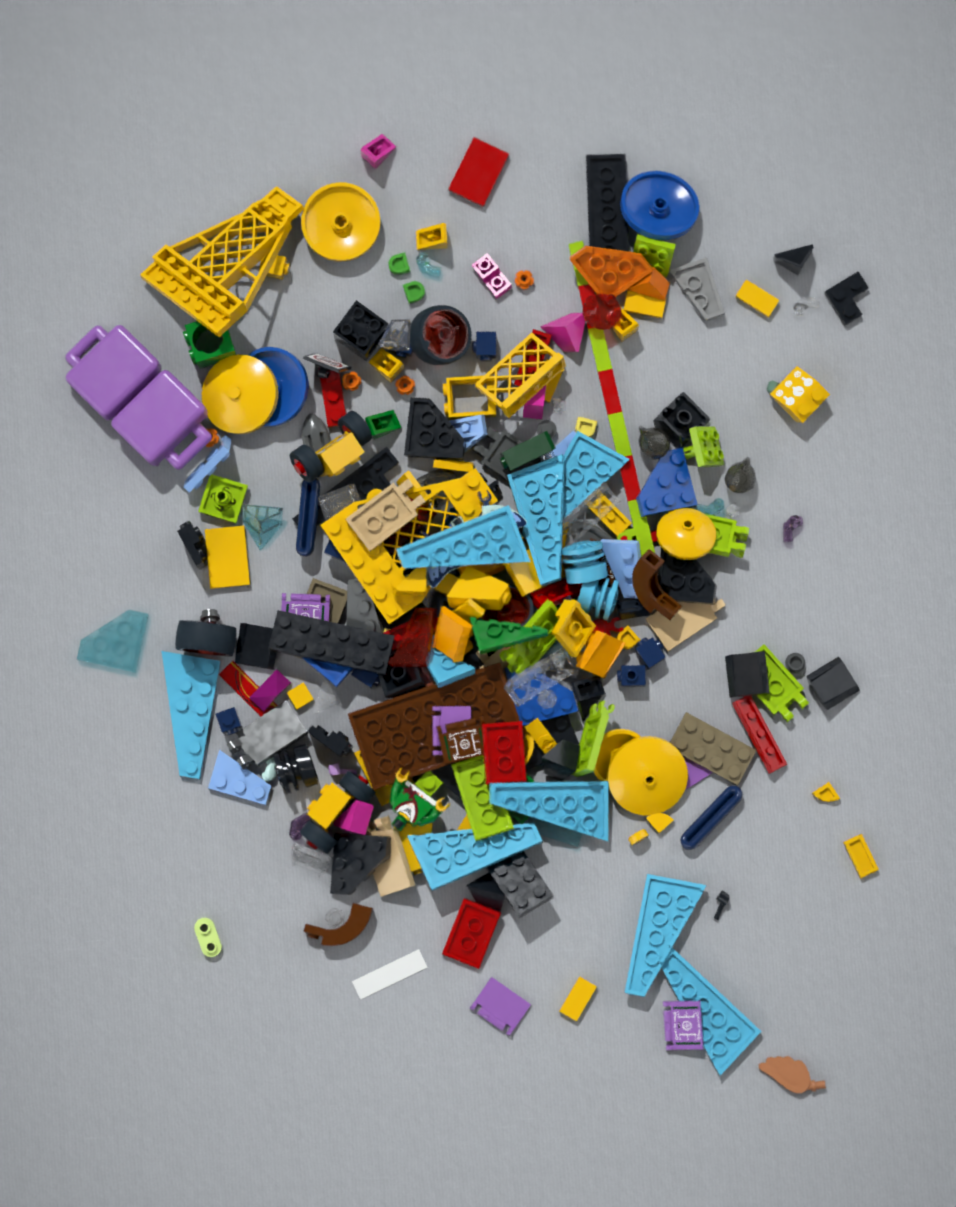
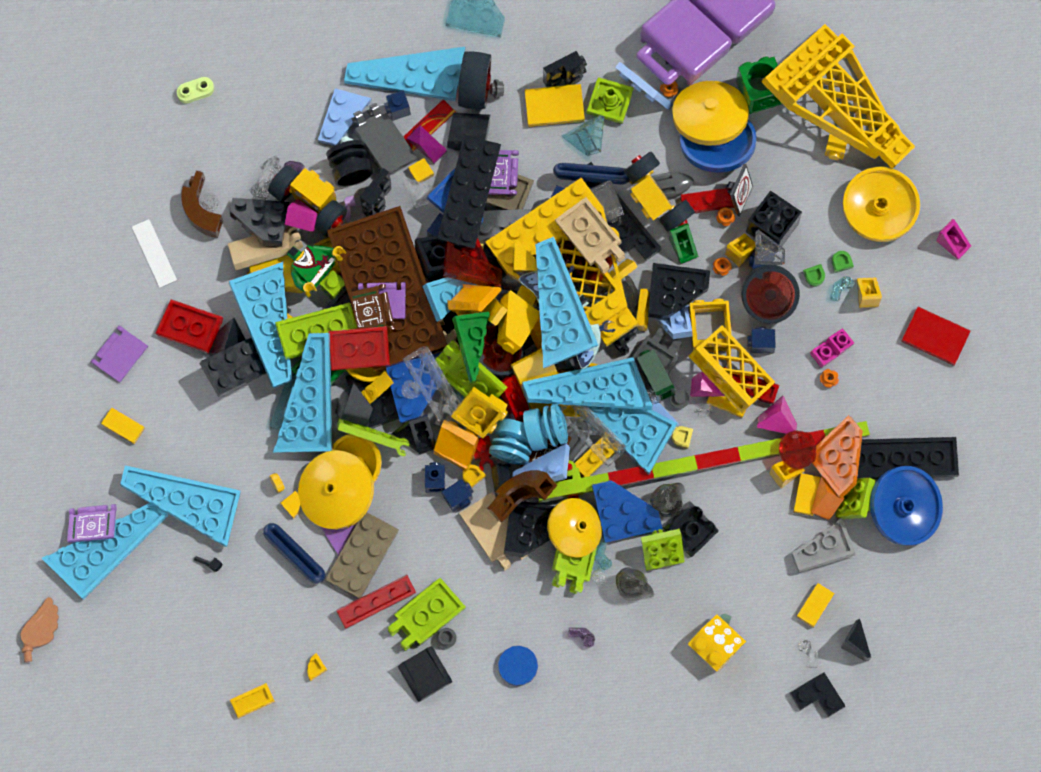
camera: 90 degrees right, 10 degrees down
black slope [725,651,769,698] -> none
none -> blue tile [498,646,538,686]

